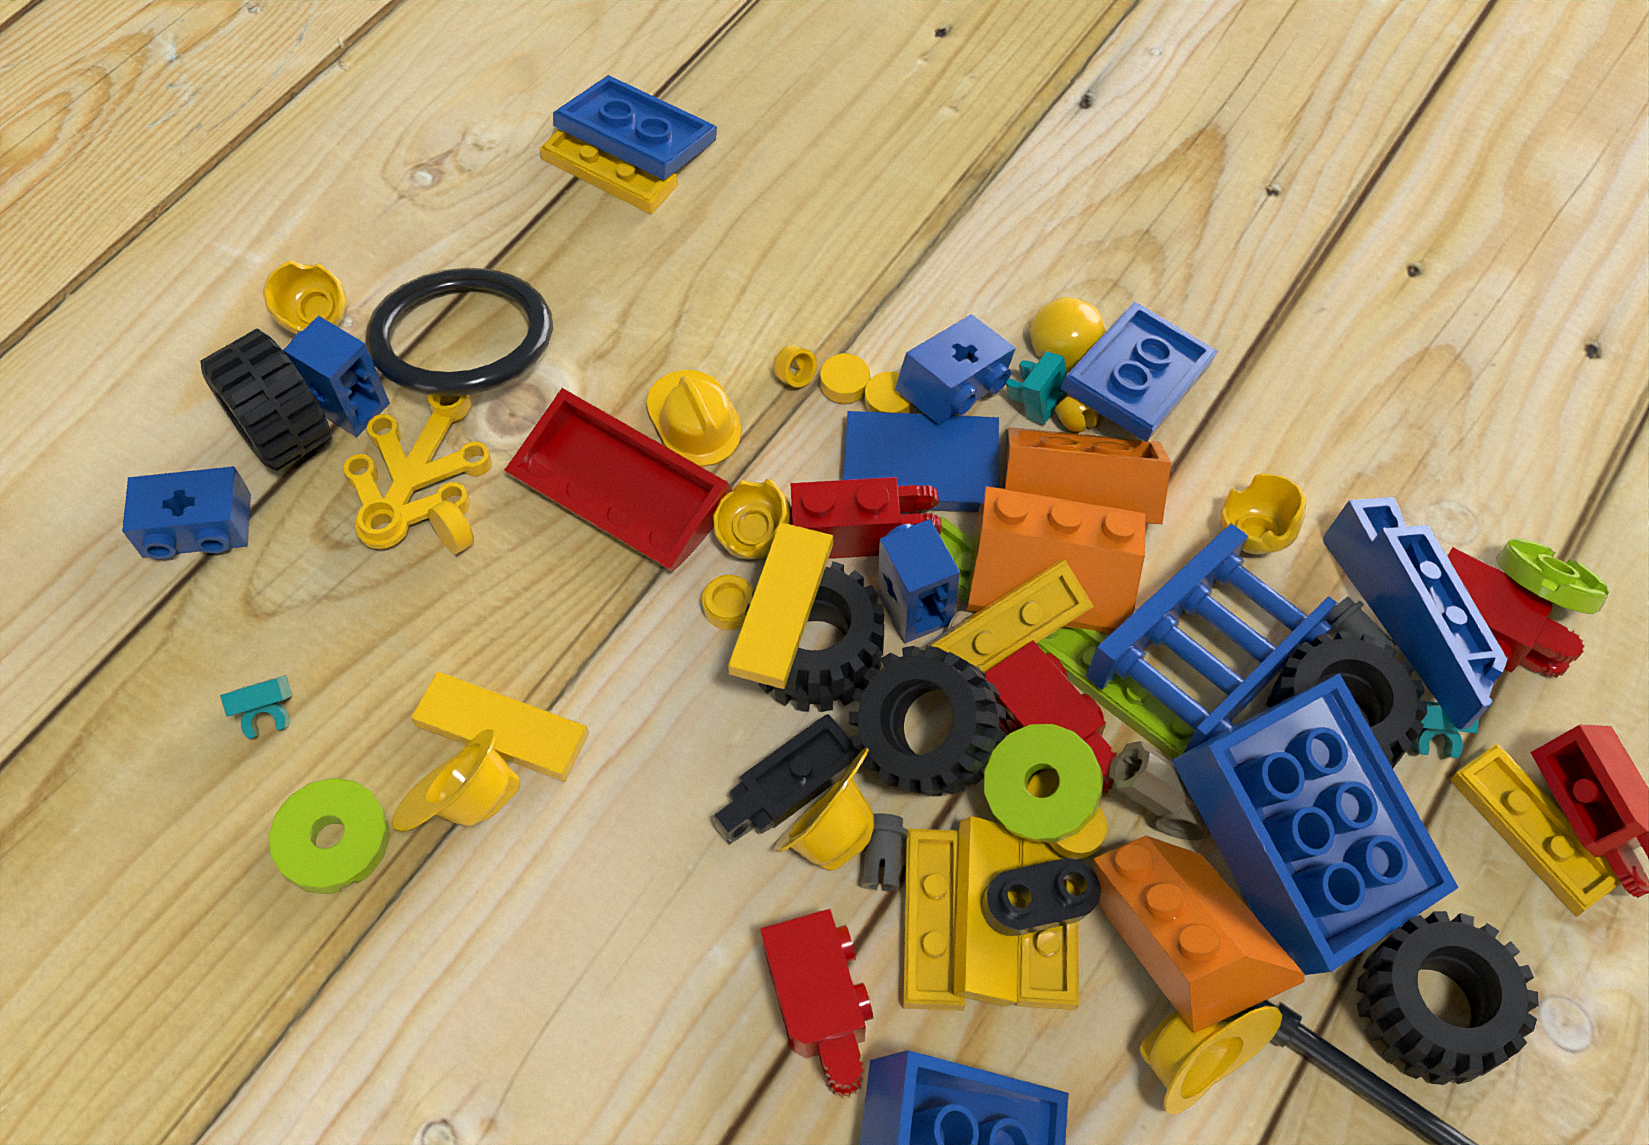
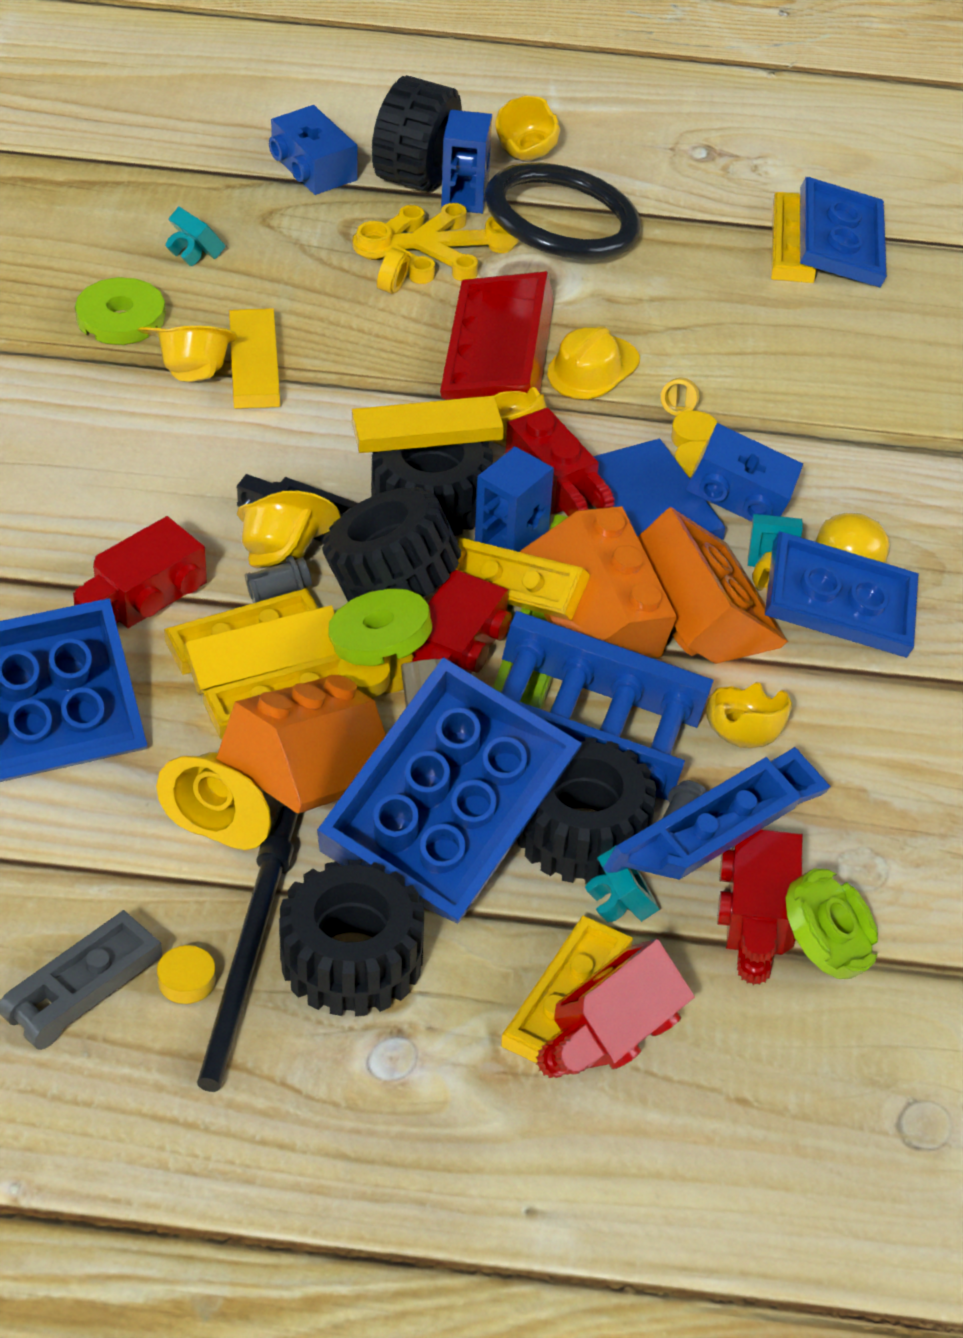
camera: 60 degrees right, 15 degrees down
black plate [981,858,1101,936] -> none

